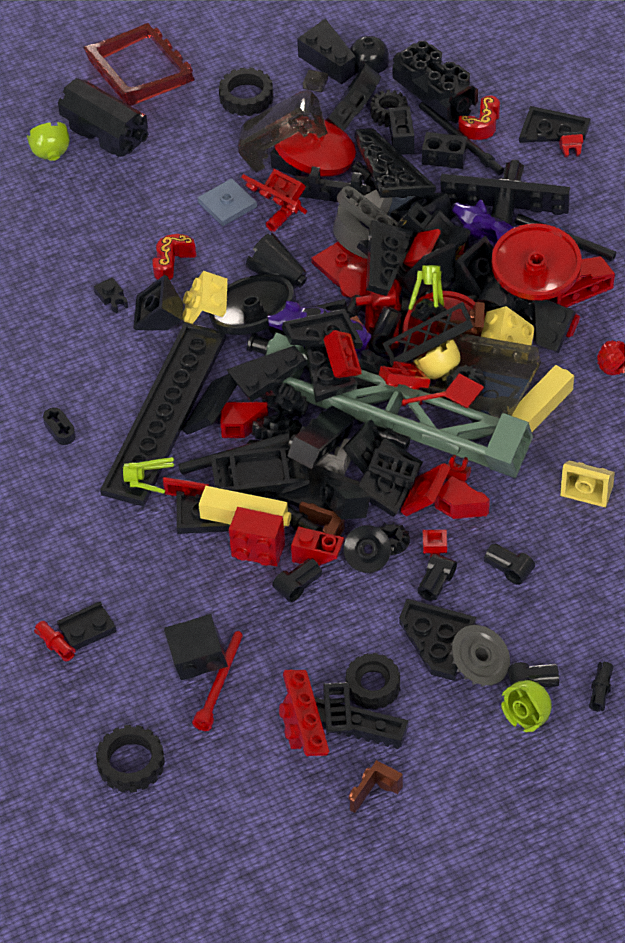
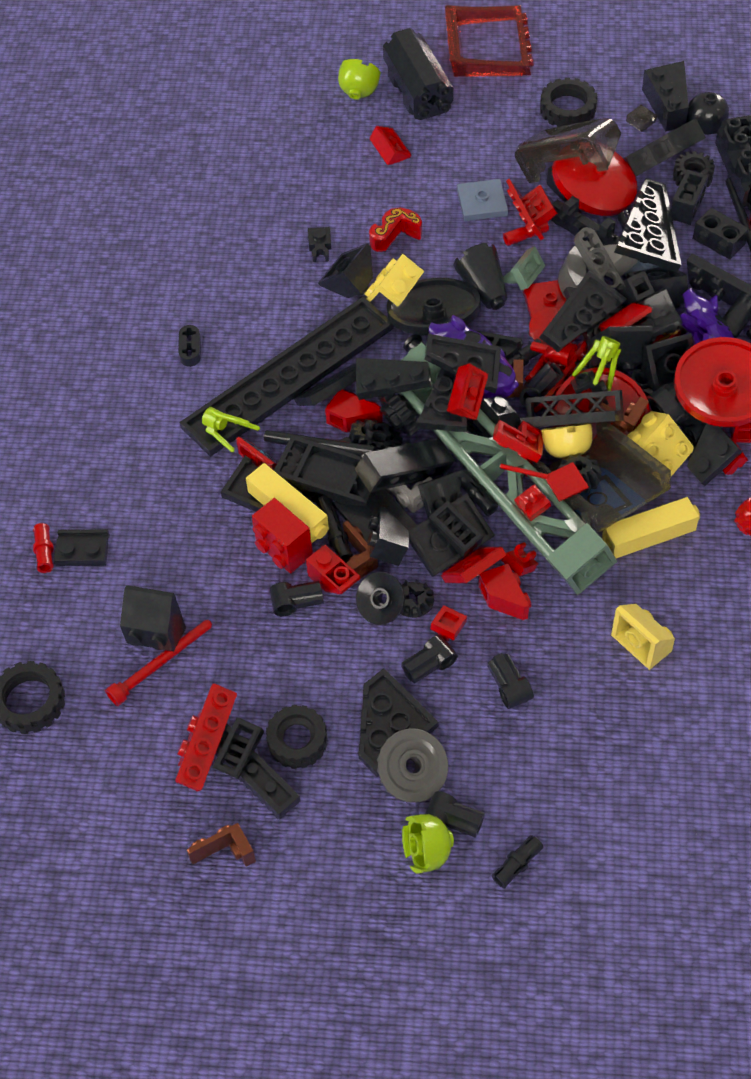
camera: 30 degrees right, 5 degrees up
none -> red slope [370,126,411,165]
none -> sand green tile [503,246,545,290]
none -> red tile [514,484,551,521]

